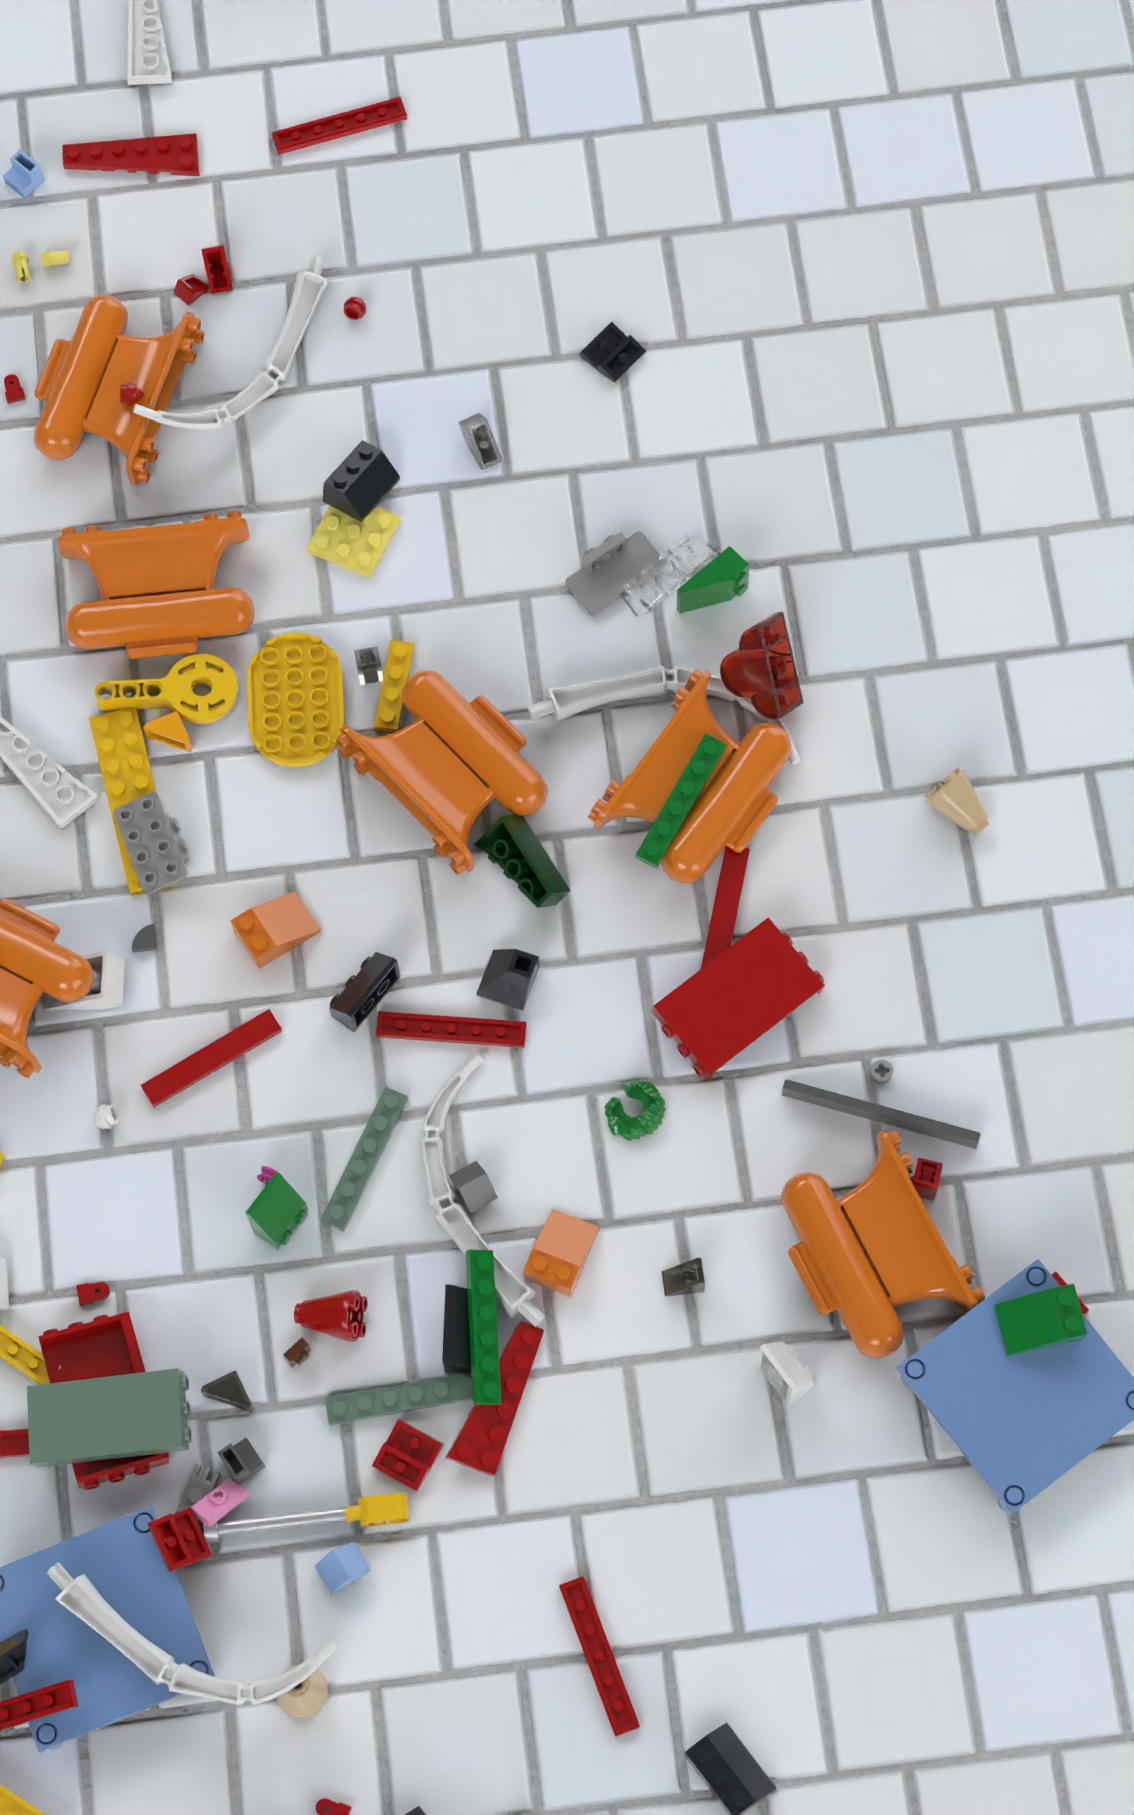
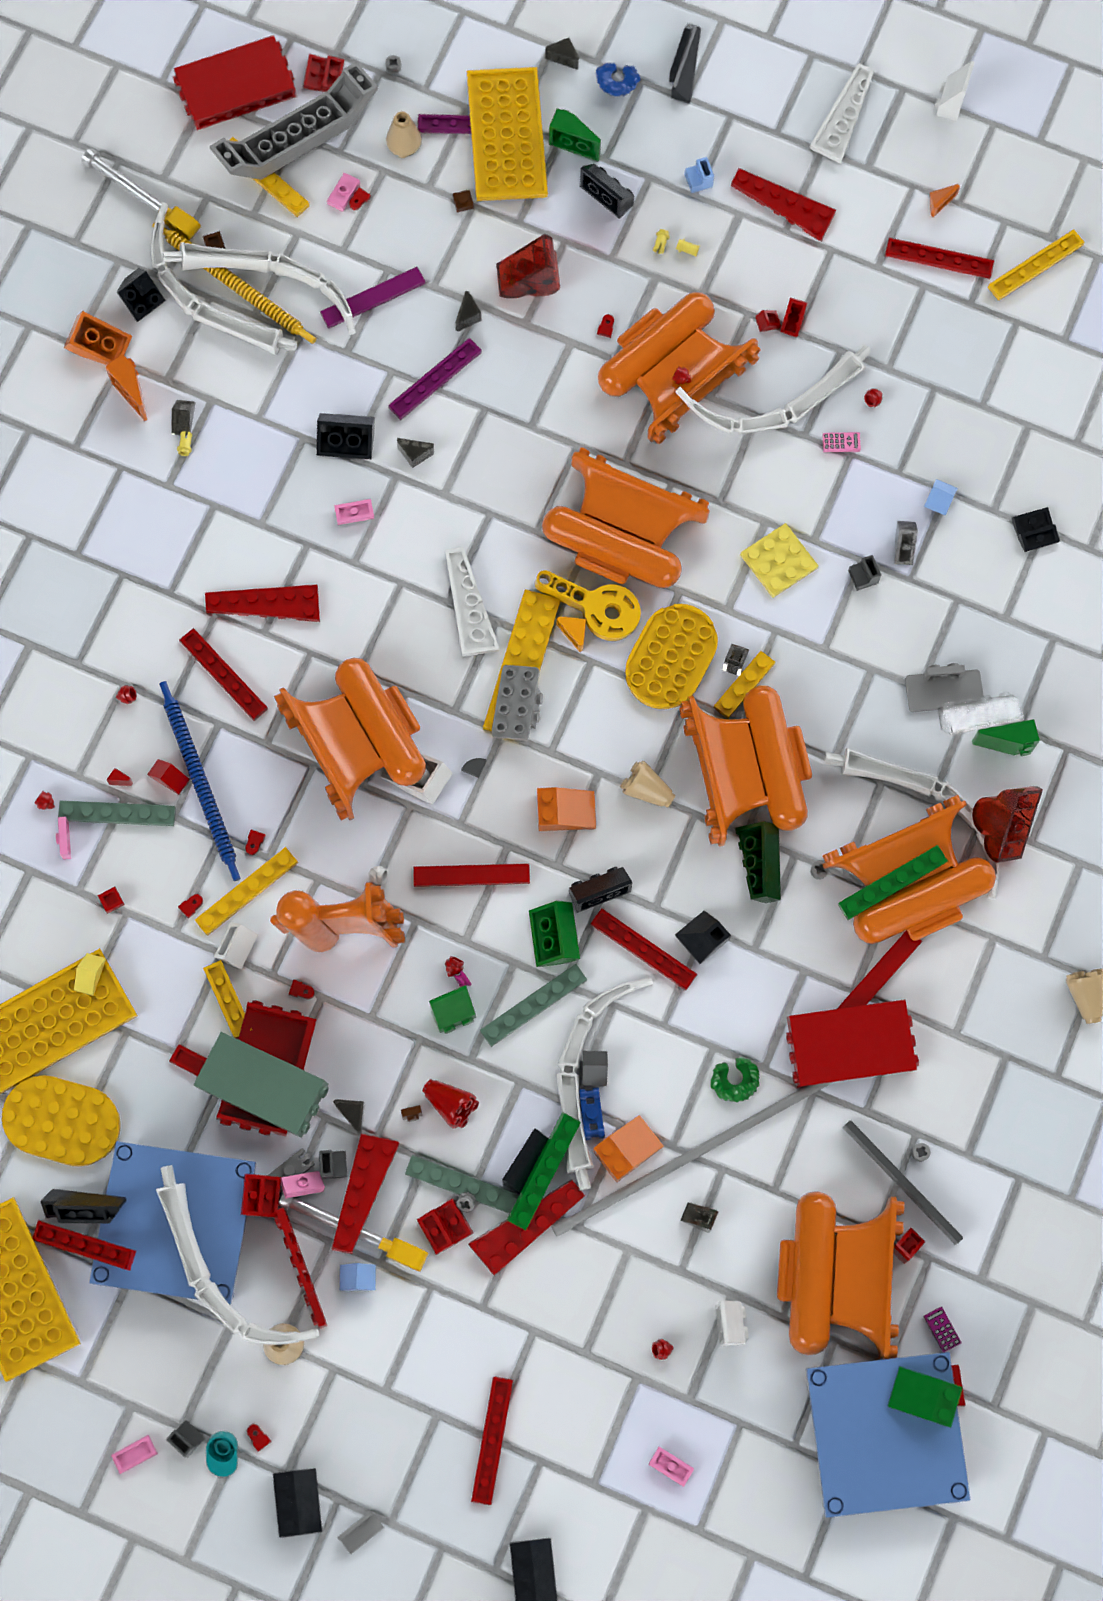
camera: 25 degrees right, 5 degrees up
black slope [322,440,400,522] -> none
none -> orange piece [270,882,405,952]
none -> red wing [274,1208,328,1329]
none -> red wing [332,1134,399,1254]
none -> red plate [445,956,464,977]
none -> light grey bush [456,1192,476,1212]
none -> green slope [529,901,580,967]
none -> light grey piece [551,1082,833,1237]
none -> blue plate [579,1087,605,1141]
none -> tan cone [620,761,675,808]
none -> bright pink plate [648,1447,694,1487]
none -> red plate [652,1339,674,1360]
none -> light grey bush [810,860,829,880]
none -> bright pink tile [822,432,861,452]
none -> dark grey piece [848,555,881,591]
none -> magenta tile [923,1306,962,1353]
none -> light blue piece [924,479,958,515]
none -> orange slope [930,184,960,217]
none -> yellow plate [988,229,1085,301]

